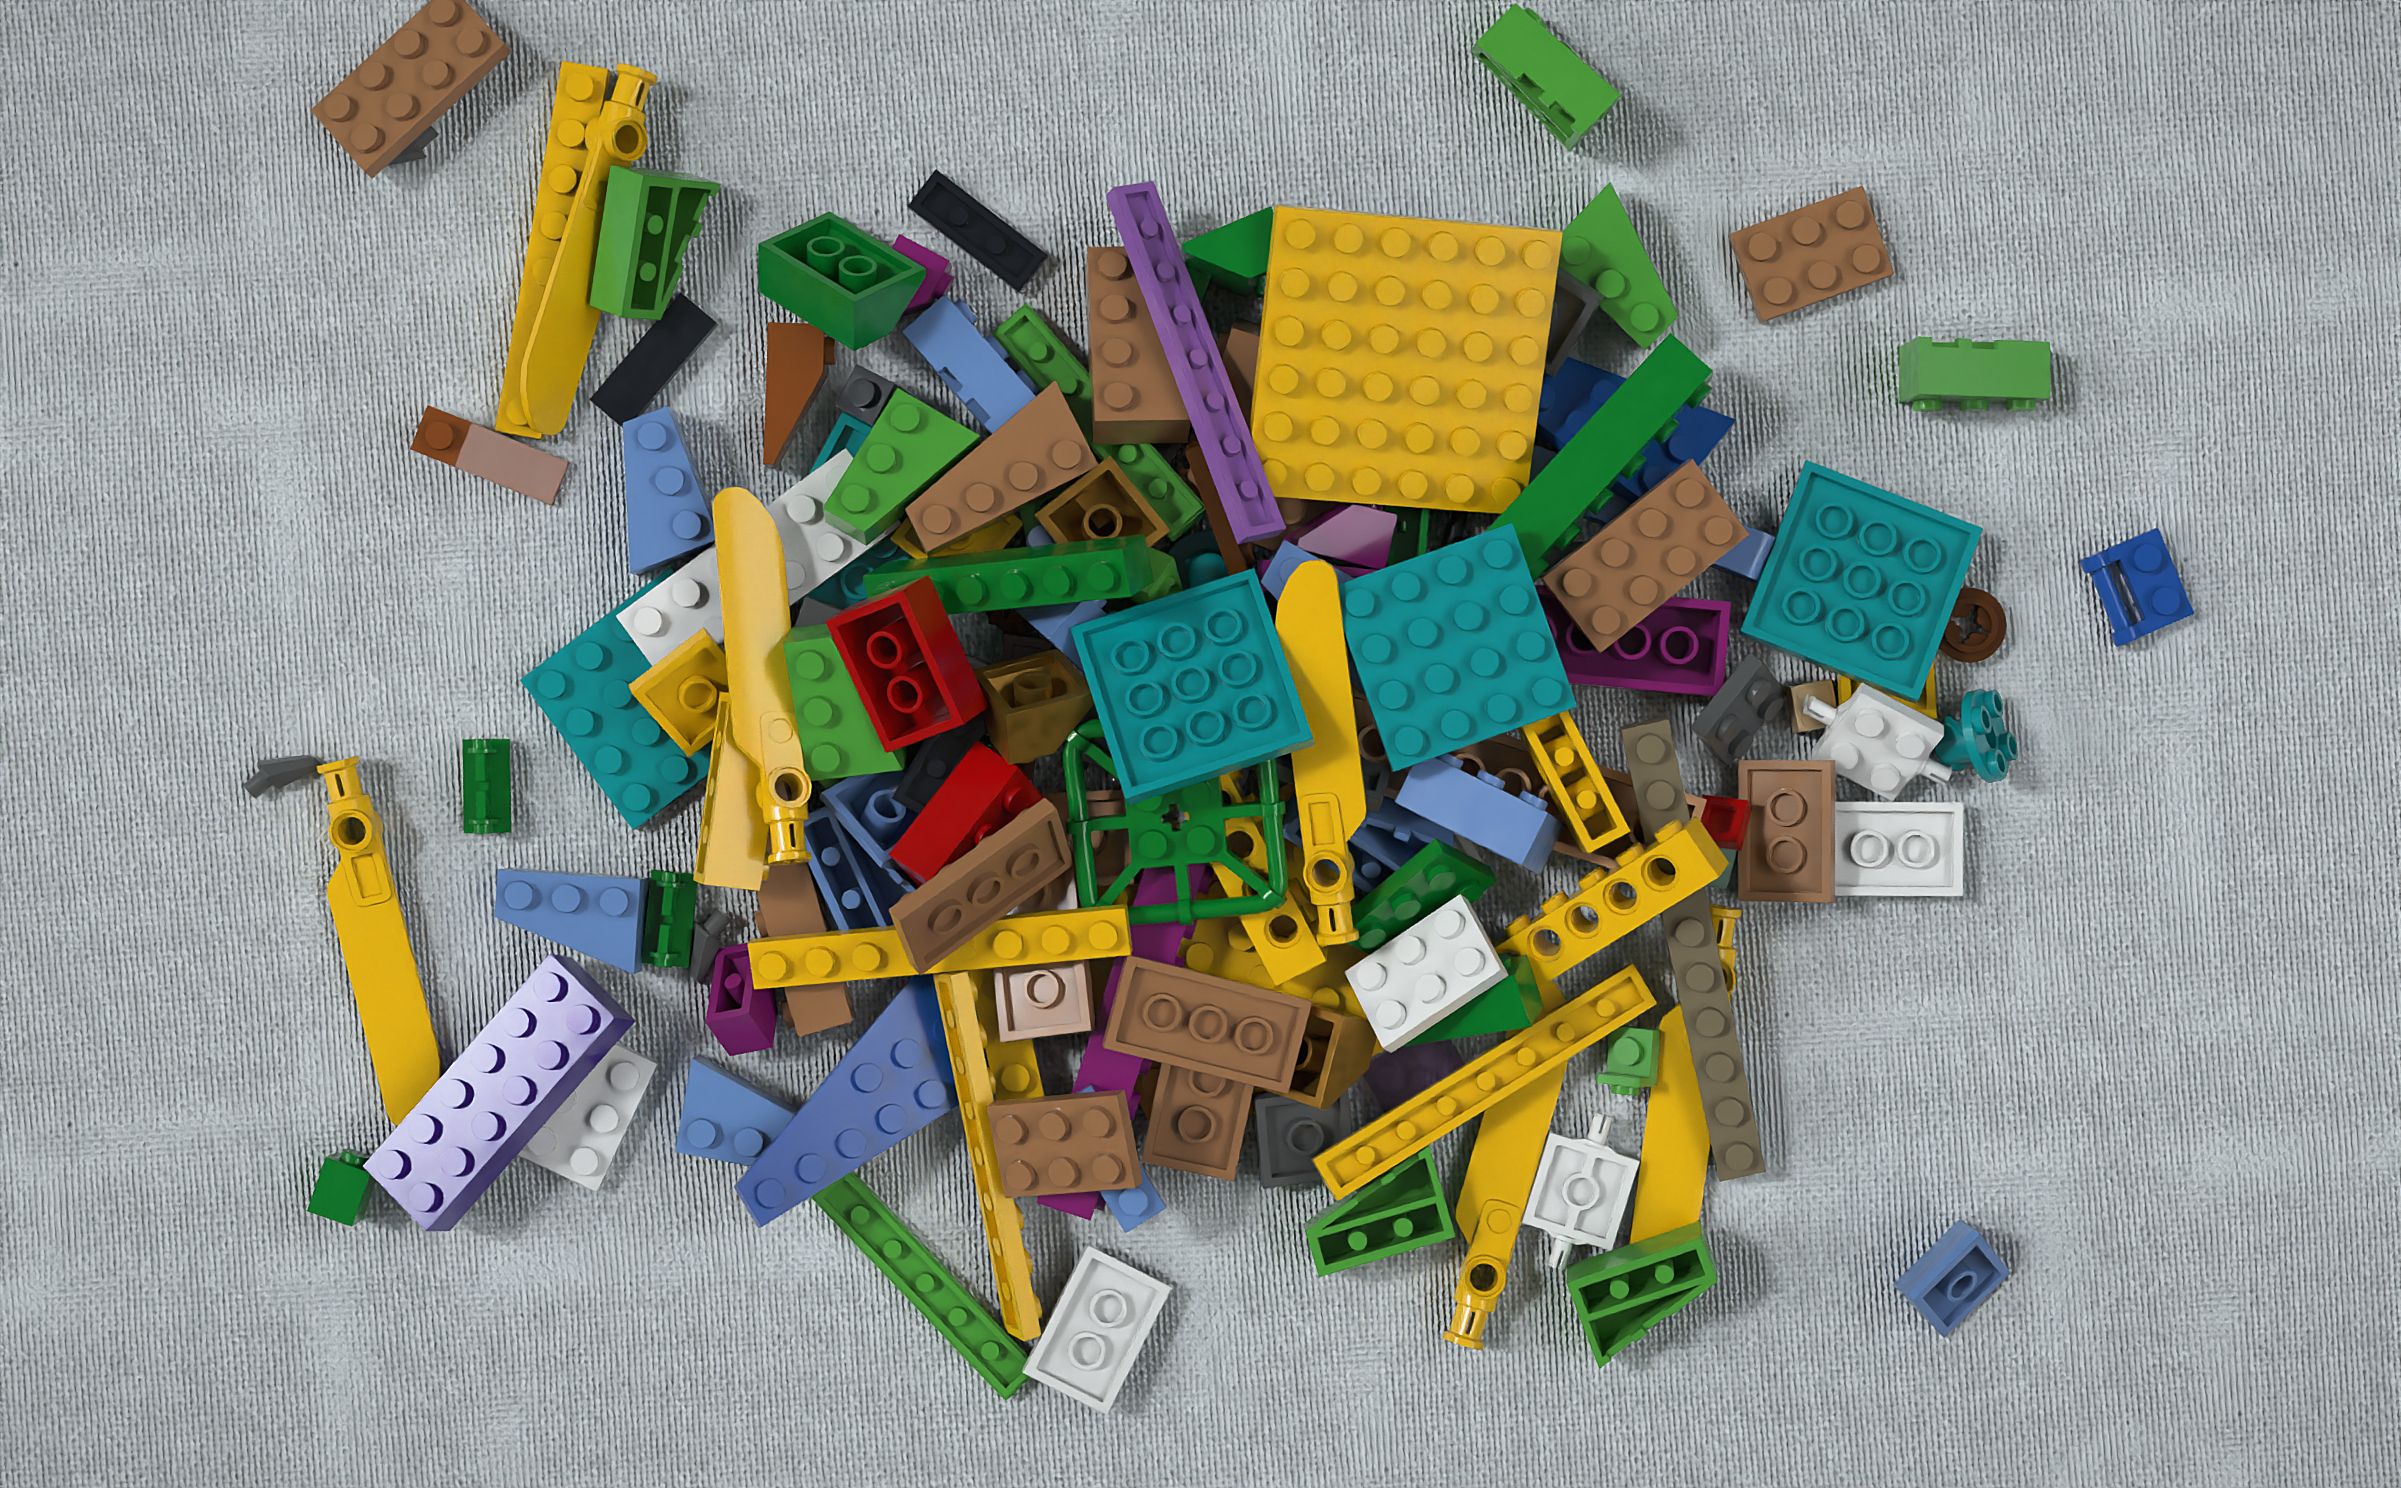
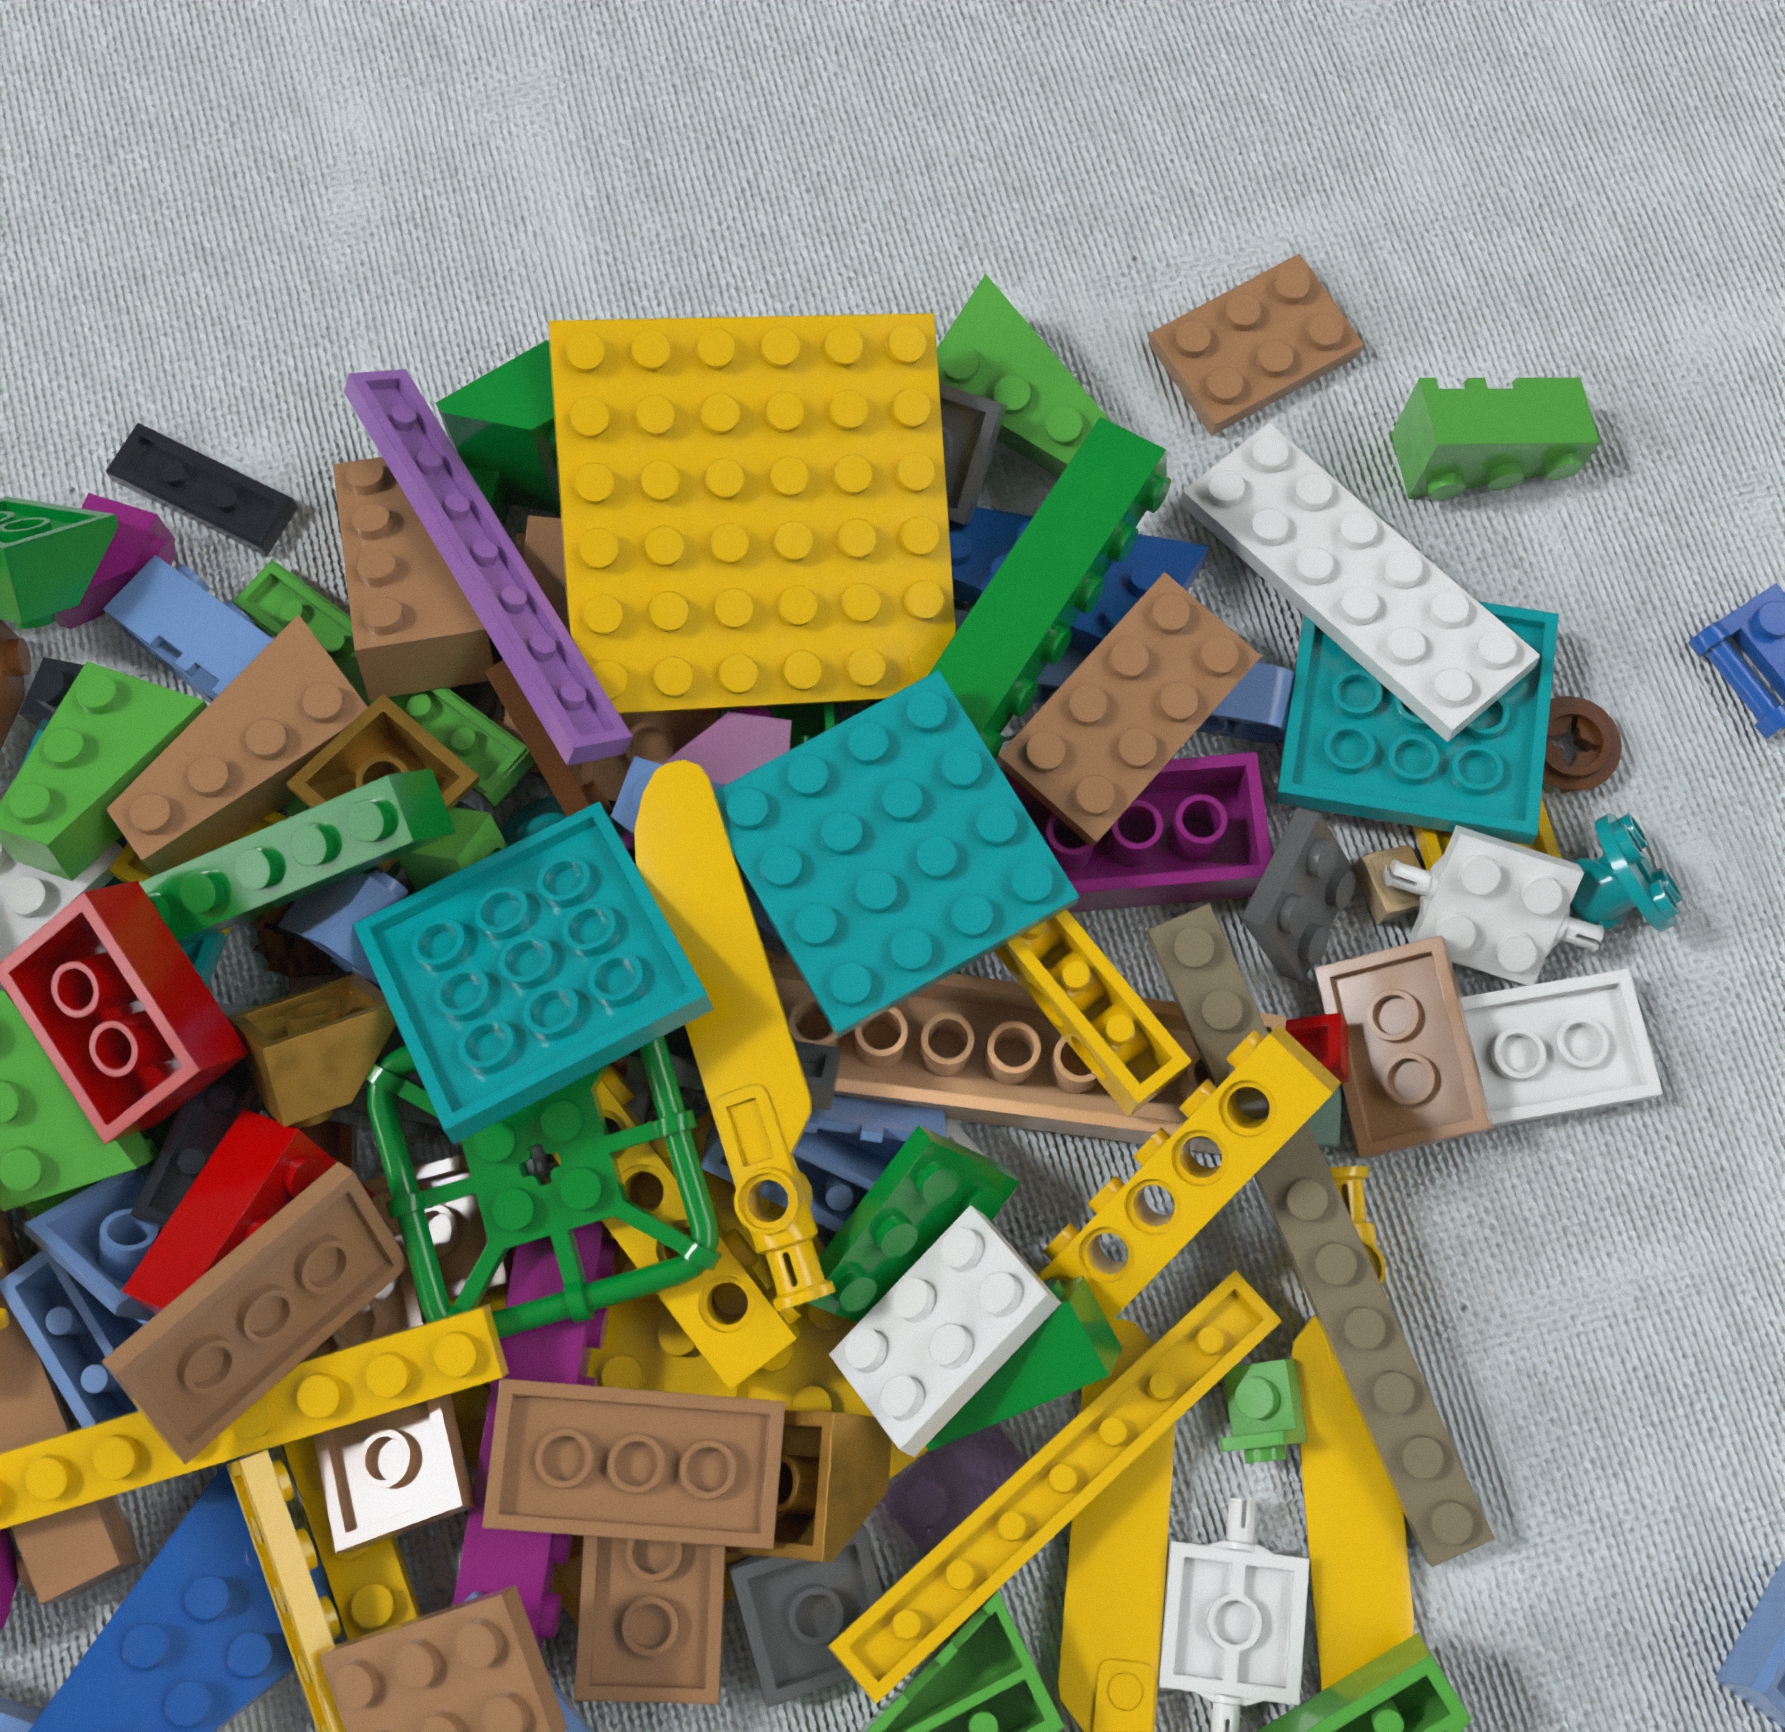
camera: 10 degrees left, 15 degrees down
medium blue wedge [1395,753,1565,875] -> none
bright green wedge [1471,3,1621,152] -> none
none -> white plate [1180,423,1540,742]

